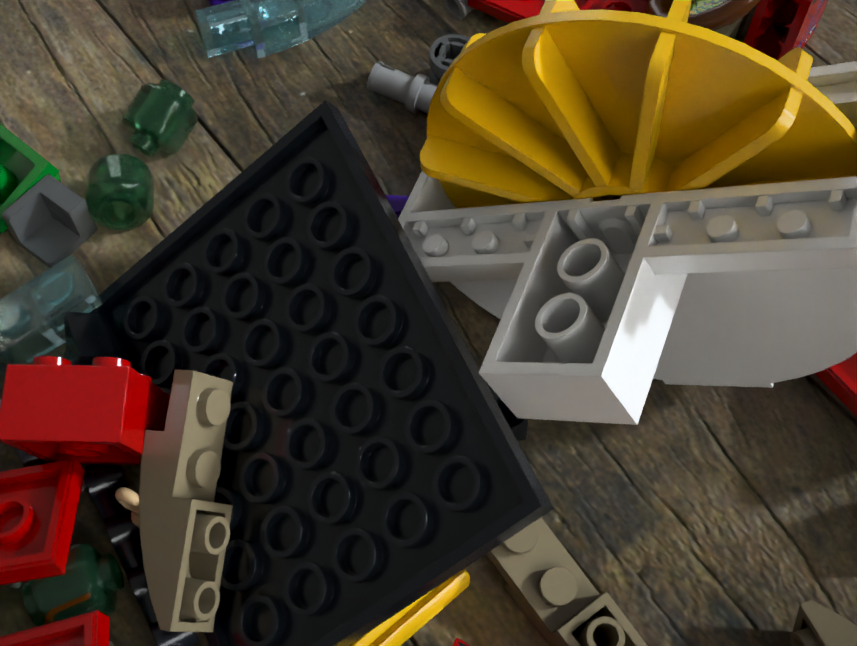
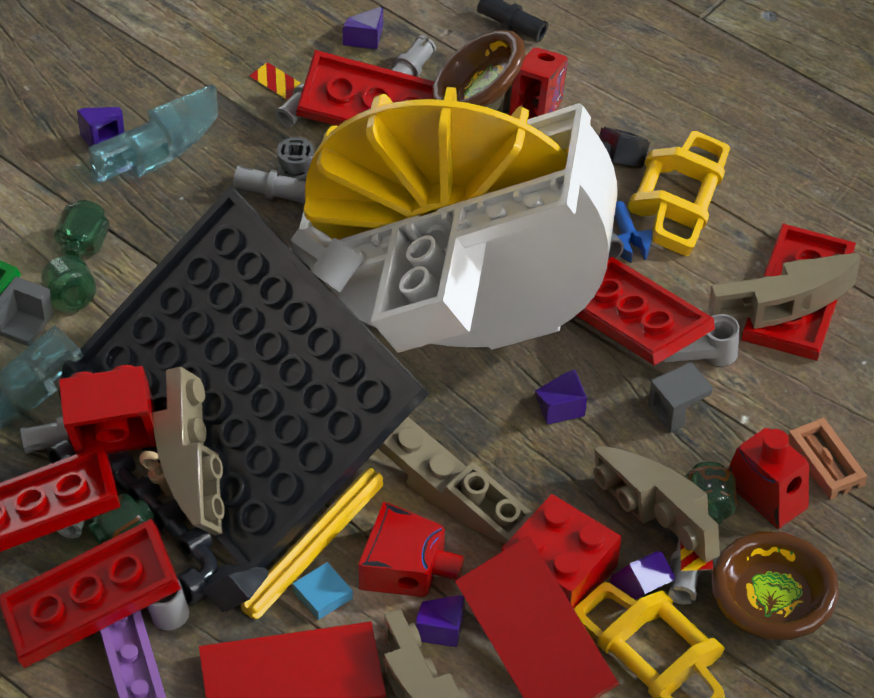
camera: 15 degrees left, 10 degrees down
none -> light grey piece [290,225,364,292]
none -> dark purple slope [535,369,587,424]

